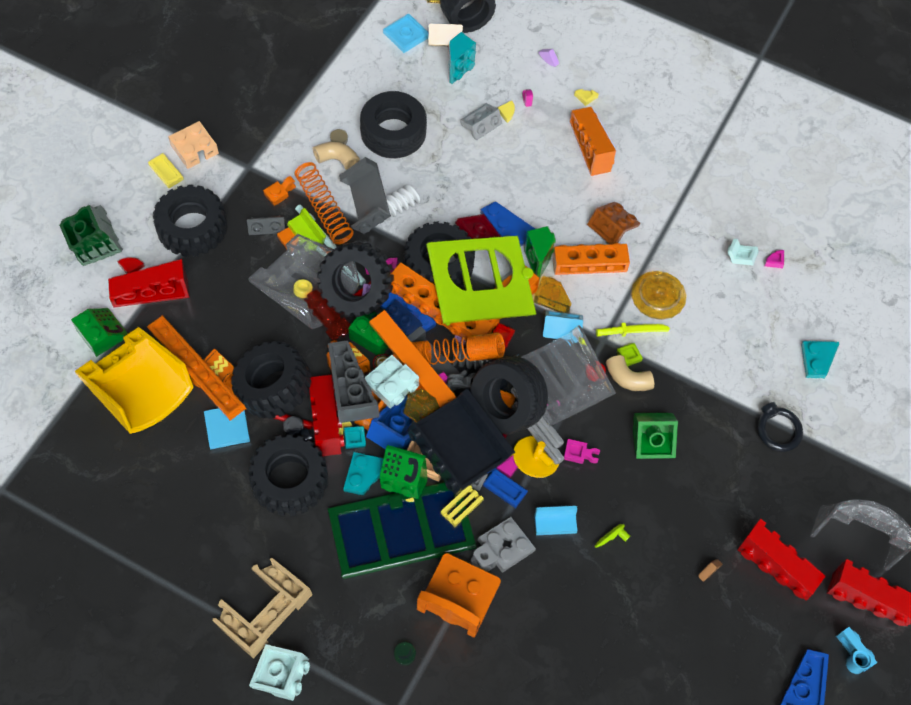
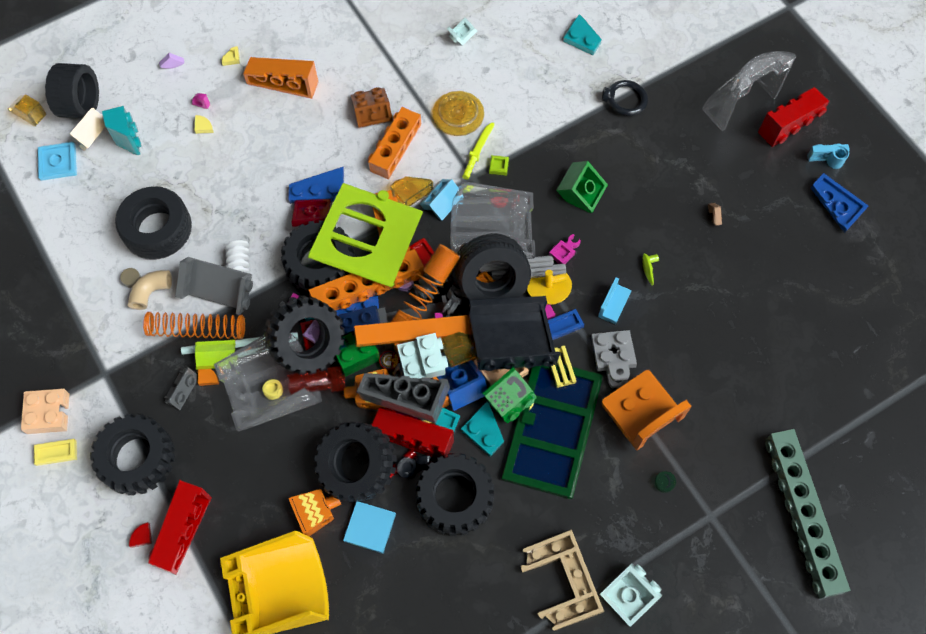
camera: 55 degrees left, 5 degrees up
dark green slope [59,205,123,266] -> none
green slope [71,308,128,357] -> none
orange tile [147,315,246,421] -> none
orange plate [263,176,296,206] -> none
light grey bracket [460,103,502,140] -> none
green slope [524,226,556,280] -> none
tan cylinder [606,355,654,391] -> none
red wedge [738,519,825,601] -> none
dark pink tile [765,250,784,269] -> none

